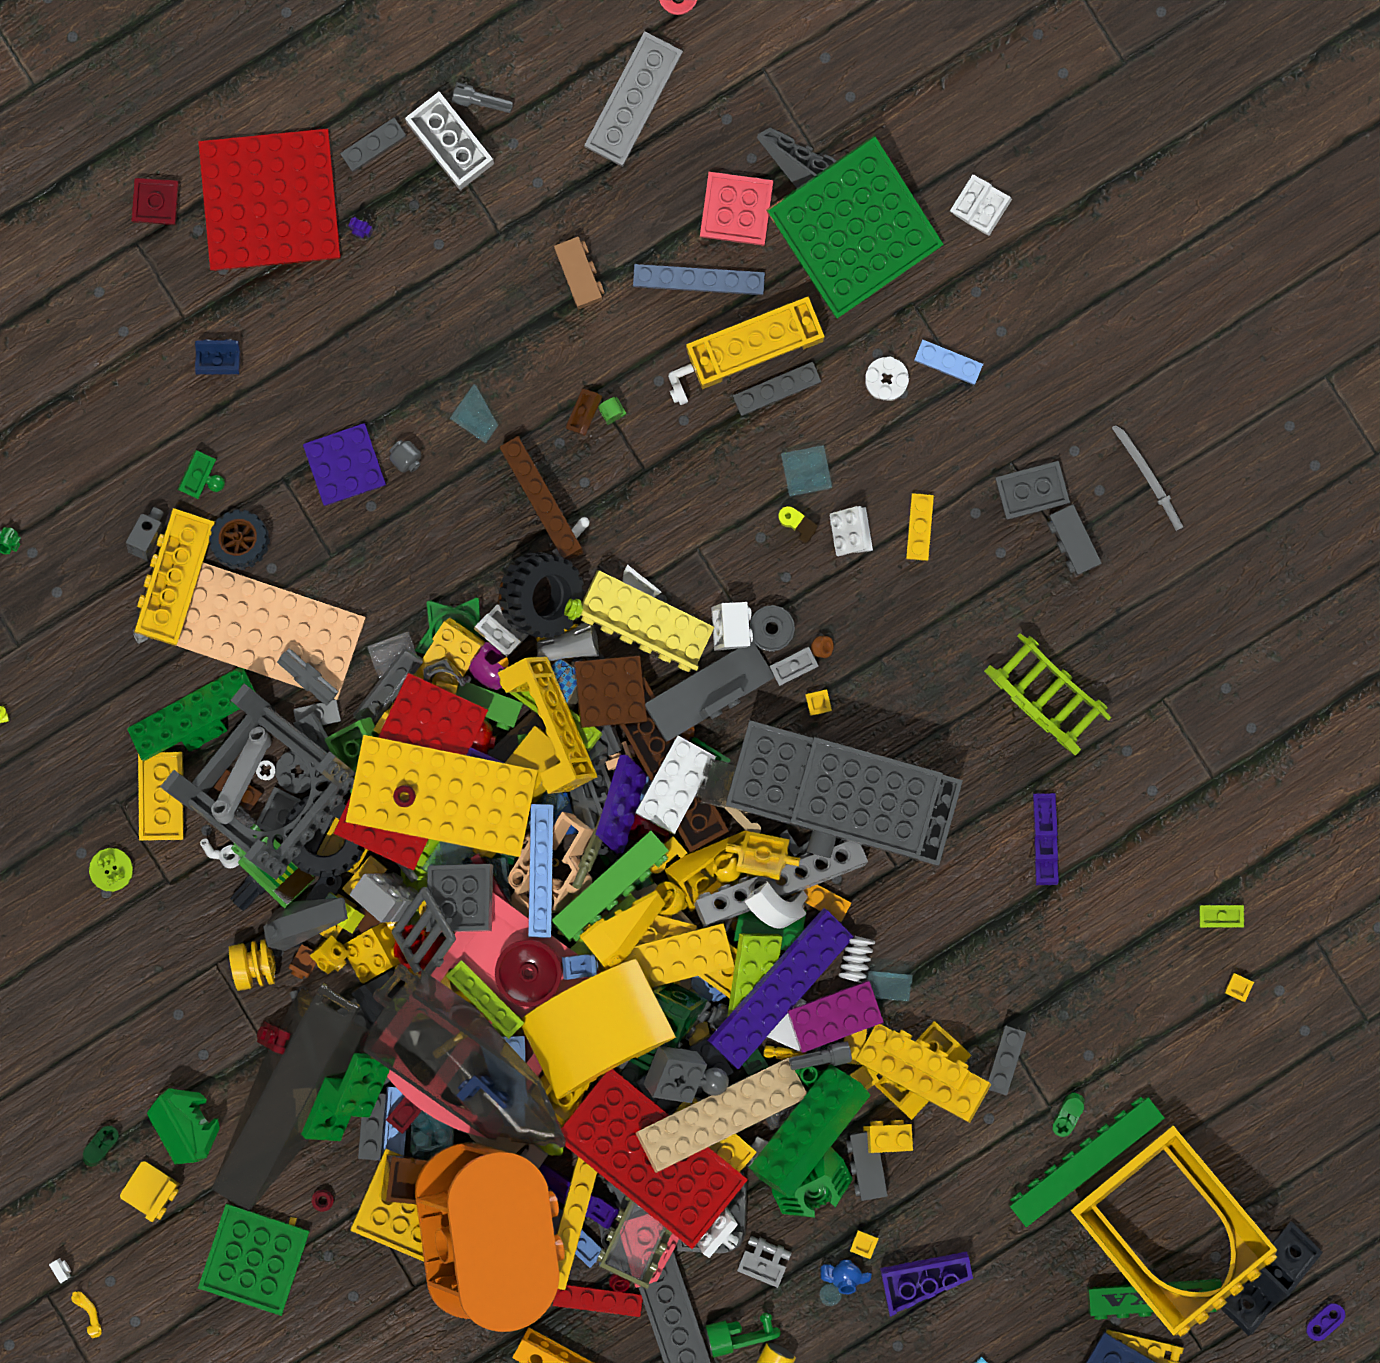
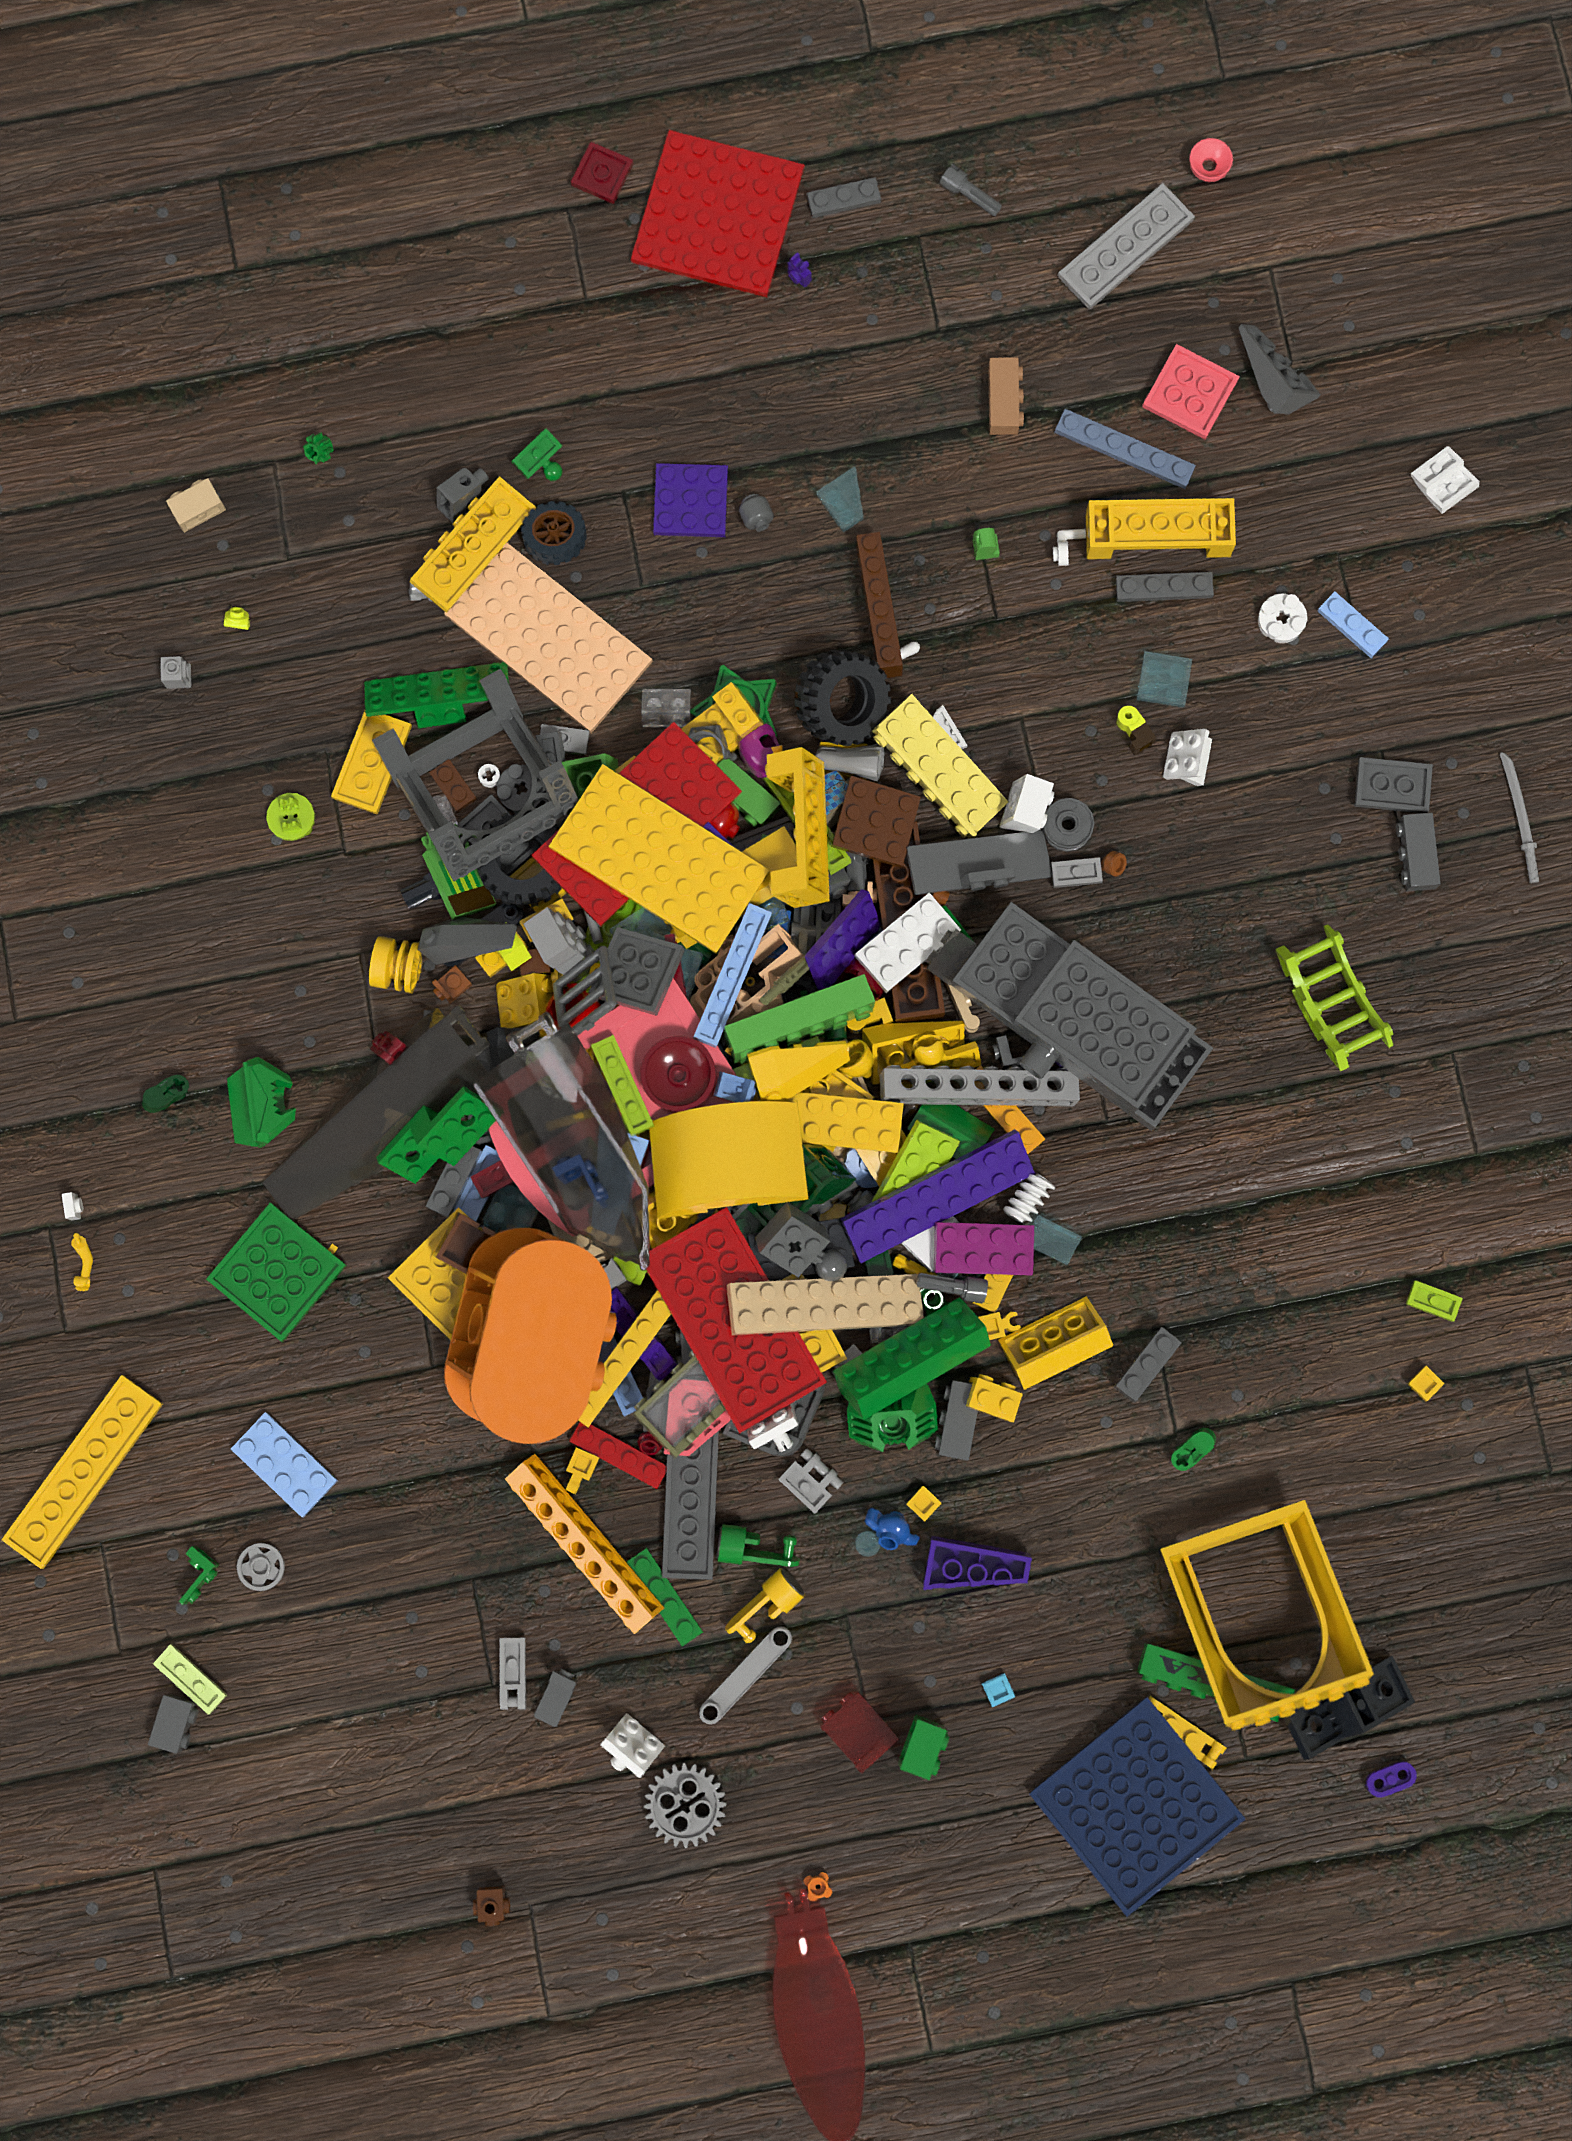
camera: 25 degrees right, 5 degrees down
yellow bracket [120,1161,180,1222] -> none
dark blue bracket [195,339,241,375] -> none
white plate [200,839,241,868] -> none
light grey piece [211,727,272,824] -> none
dark grey piece [277,649,339,706] -> none
yellow brick [310,935,350,974] -> none
dark red plate [311,1189,334,1212] -> none
dark grey plate [353,648,423,725] -> none
dark red plate [393,785,416,807] -> none
white brick [405,92,494,190] -> none
white slope [474,604,529,657] -> none
lime plate [564,599,583,620] -> none
reddish brown plate [565,389,602,436] -> none
yellow plate [725,831,801,880] -> none
white arch [744,882,808,928] -> none
green plate [766,136,944,318] -> none
yellow plate [805,690,832,716] -> none
yellow plate [855,1024,991,1123] -> none
yellow plate [906,493,934,561] -> none
green brick [1009,1096,1165,1227] -> none
dark purple slope [1033,793,1058,885] -> none
none -> yellow plate [566,1448,599,1495]

